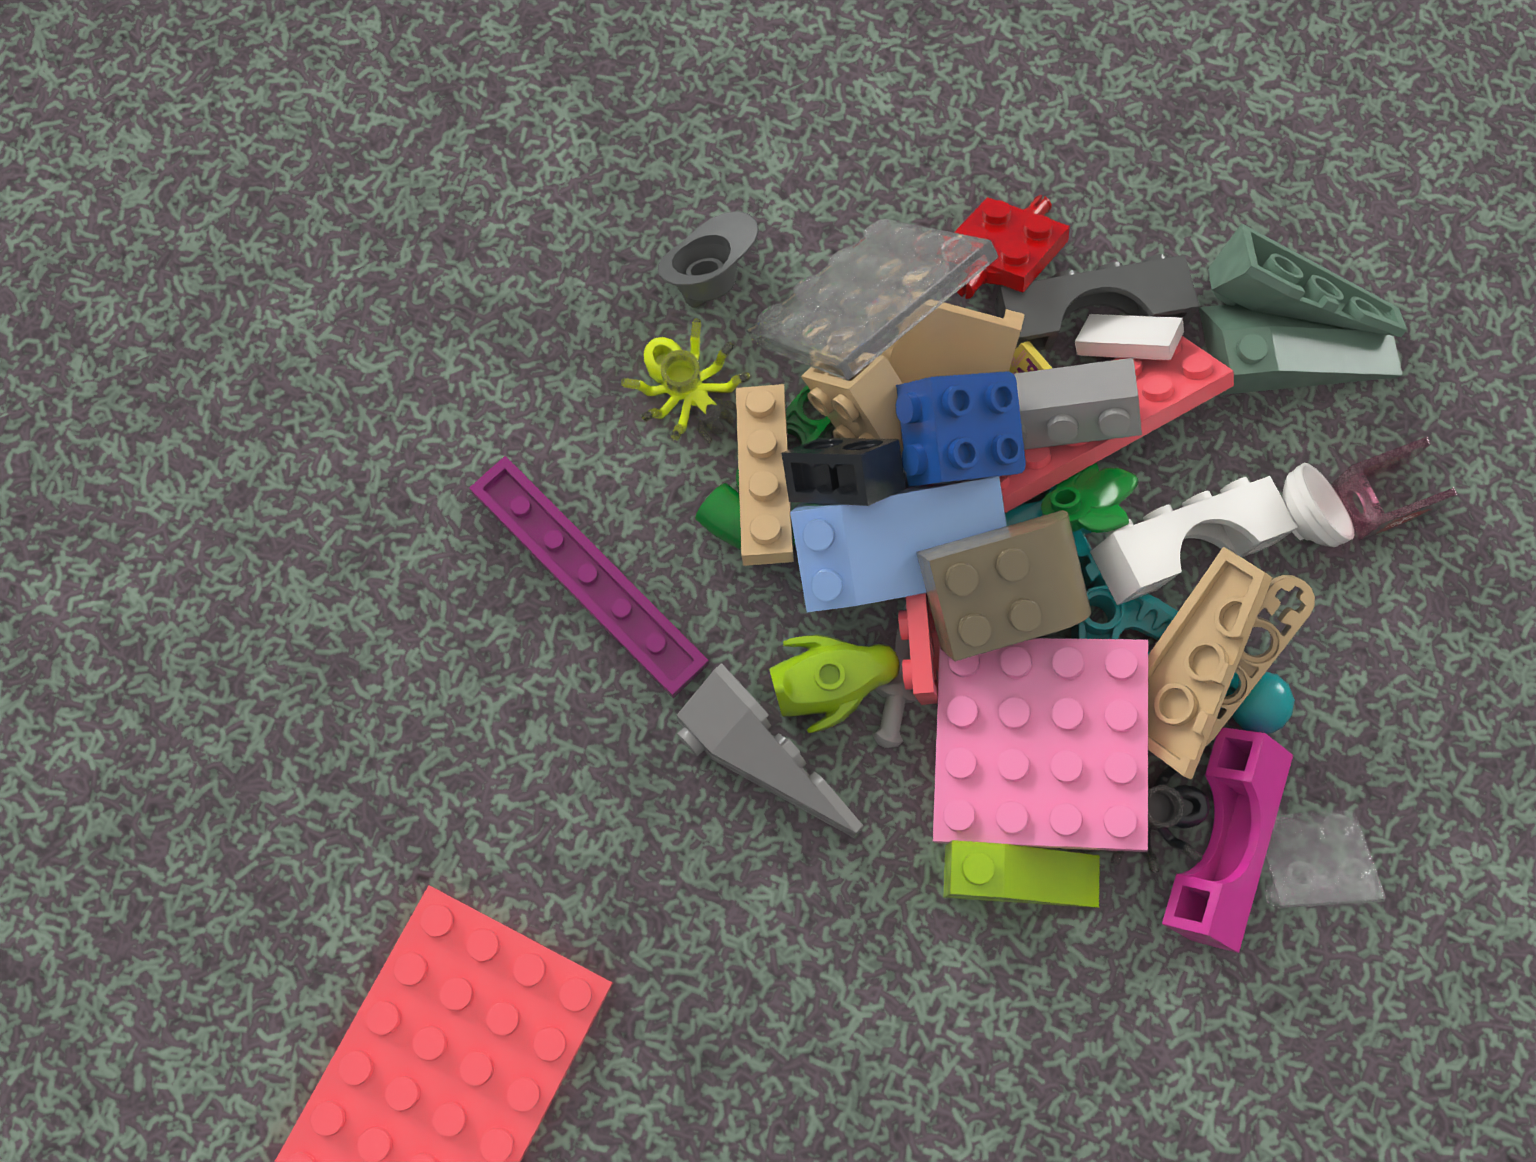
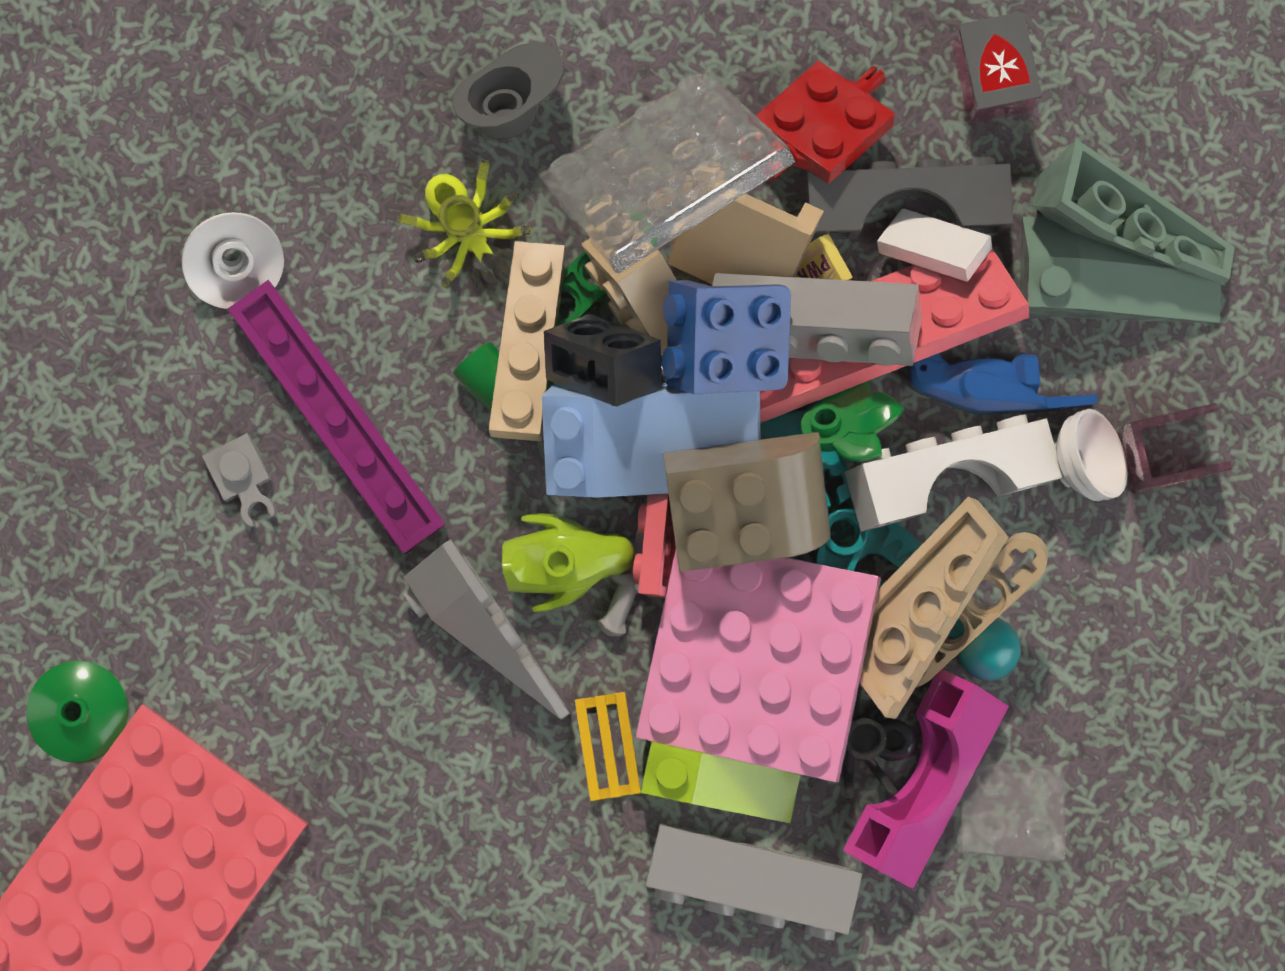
camera: 10 degrees right, 10 degrees up
none -> green dish [26,661,128,763]
none -> white dish [182,212,284,309]
none -> light grey plate [202,433,277,528]
none -> yellow tile [575,692,641,801]
none -> light grey brick [646,823,863,941]
none -> blue animal [907,352,1098,415]
none -> piece [952,12,1042,125]

